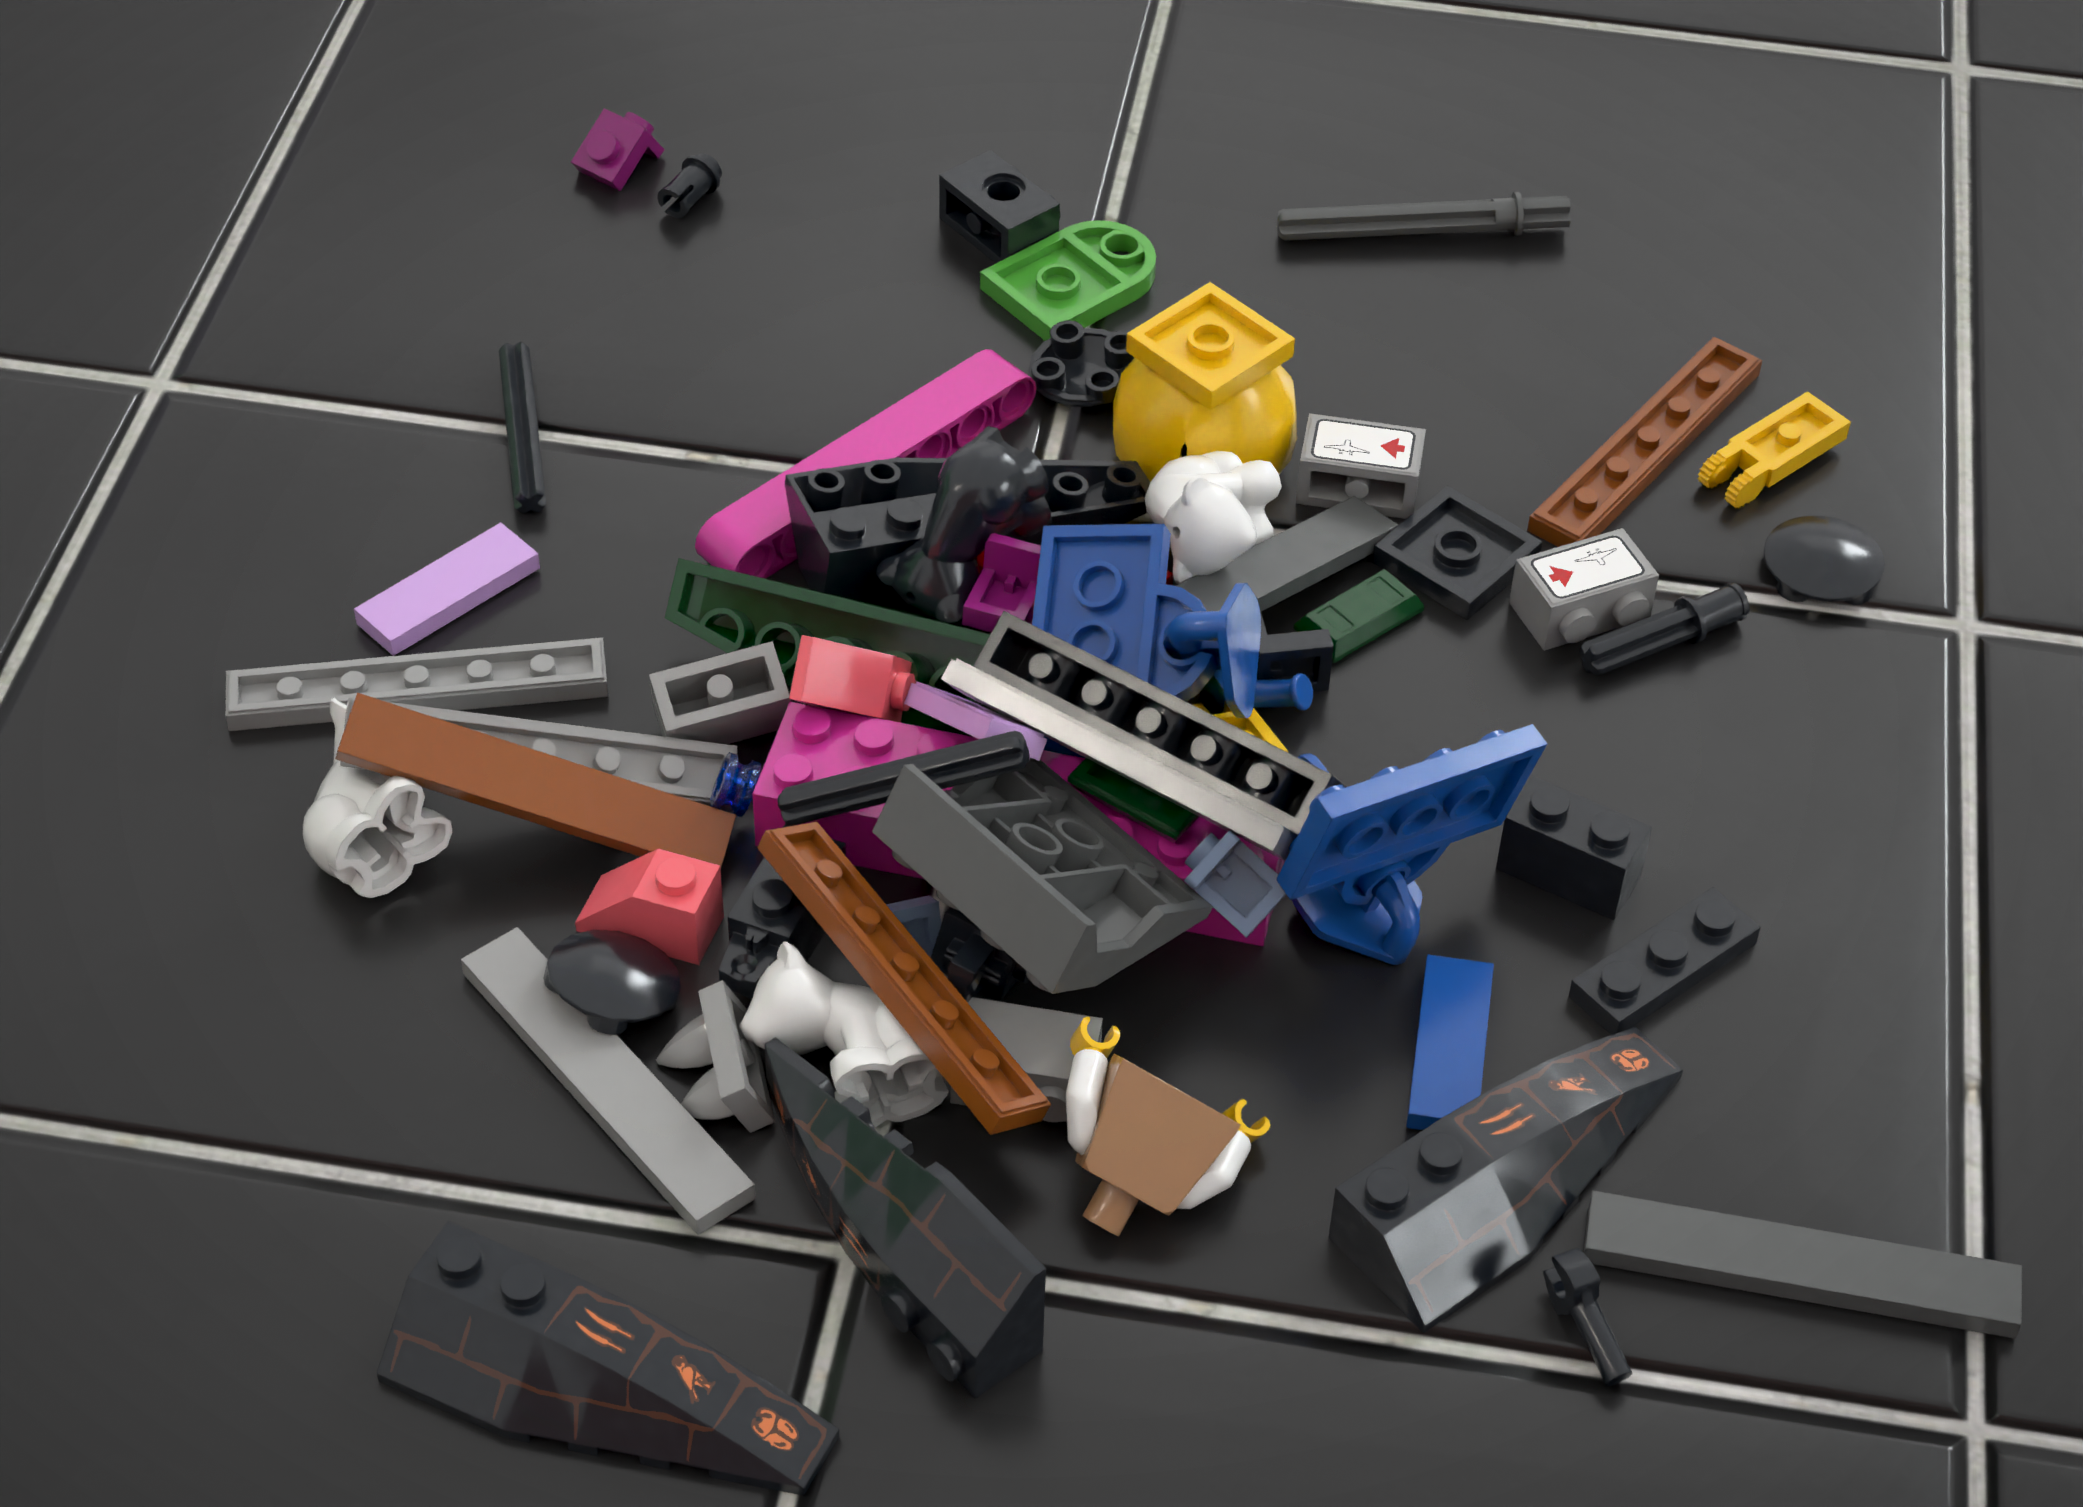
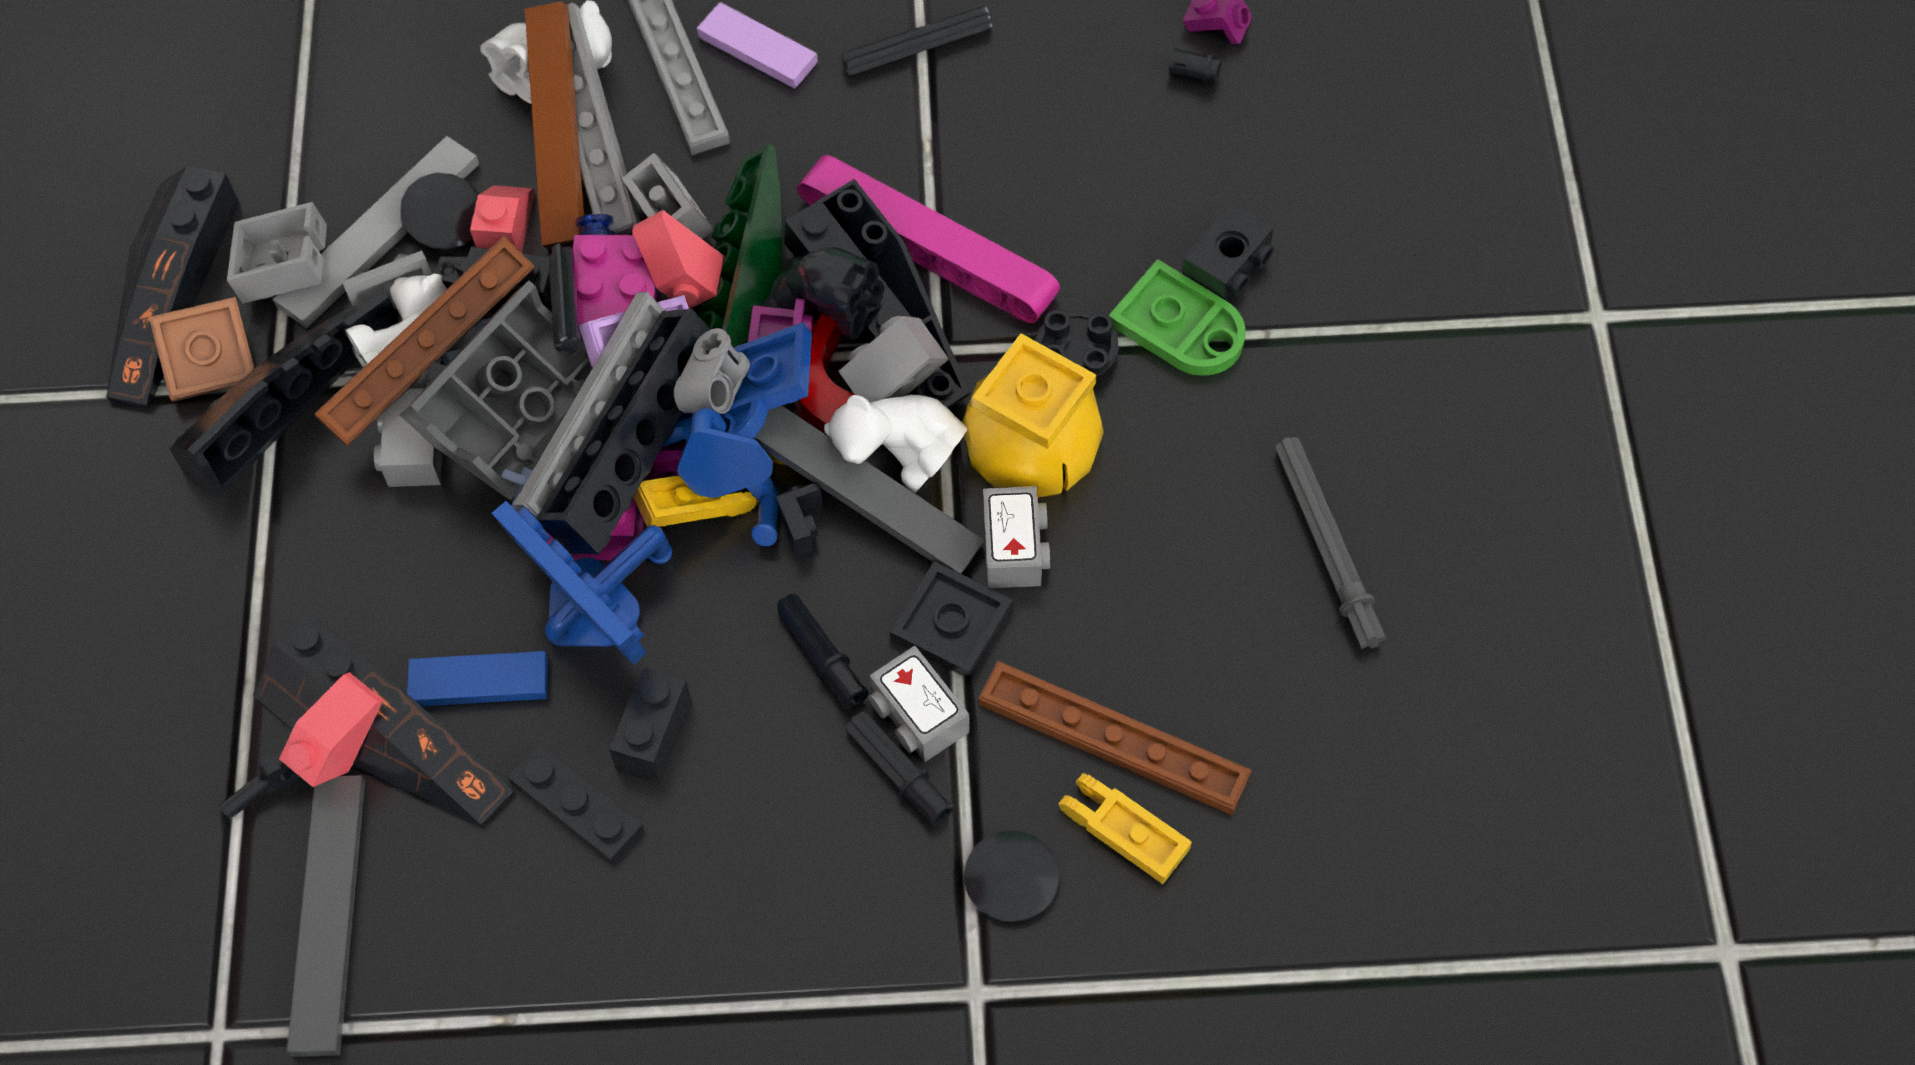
camera: 80 degrees right, 15 degrees up
medium nougat torso [1066,1016,1270,1236] -> none
dark green tile [1293,569,1425,663] -> none
none -> nougat tile [149,297,255,402]
none -> light grey piece [227,202,327,304]
none -> coral slope [279,672,383,787]
none -> light grey piece [674,328,750,414]
none -> black axle [777,594,869,709]
none -> light grey brick [839,316,948,402]

